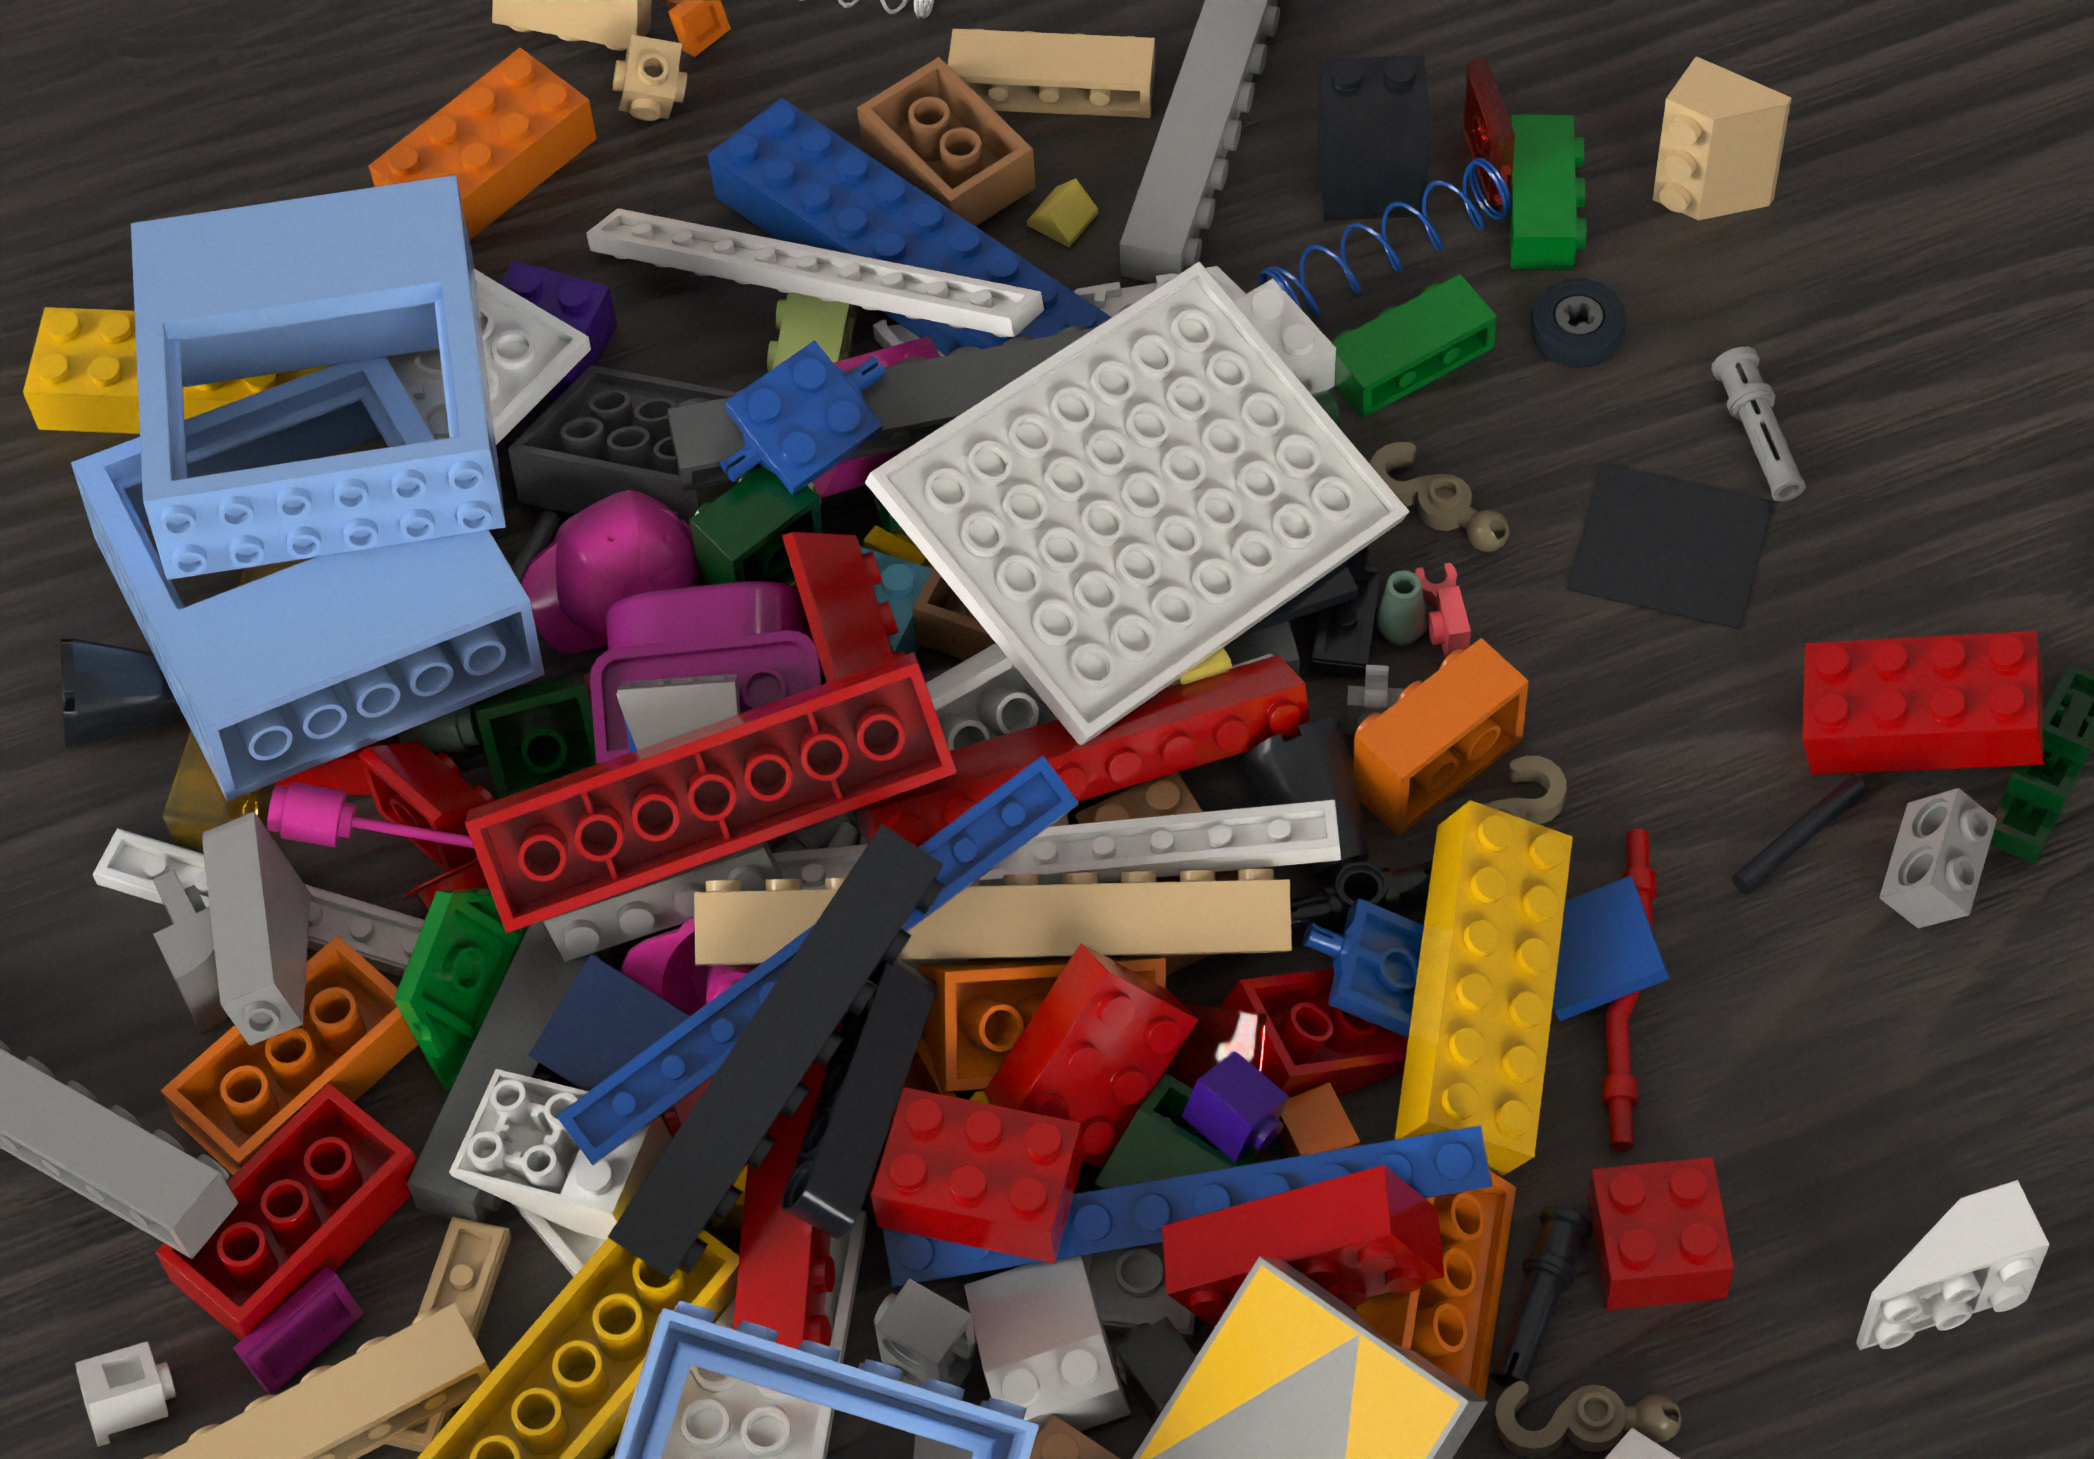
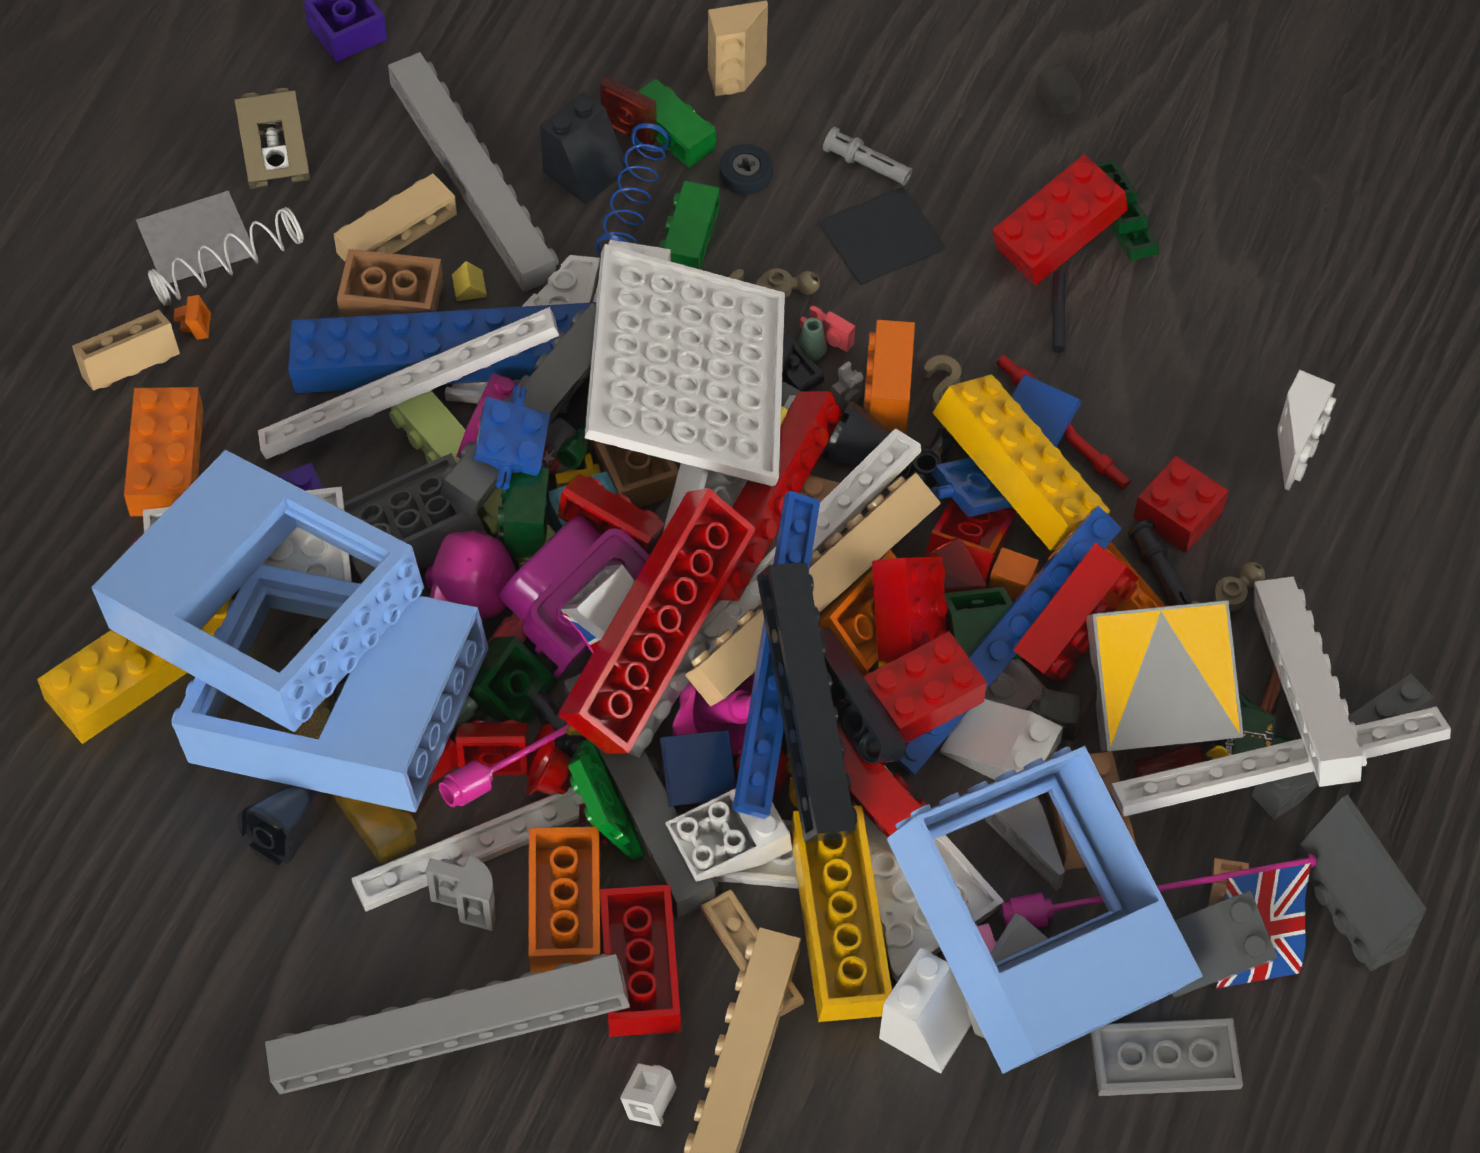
camera: 50 degrees left, 0 degrees up
light grey slope [202,811,311,1046] -> none
magenta tile [233,1267,364,1395] -> none
tan brick [612,34,687,121] -> none
light grey brick [874,1278,979,1388] -> none
dark purple brick [1181,1050,1289,1163] -> none
light grey brick [1879,788,1997,929] -> none

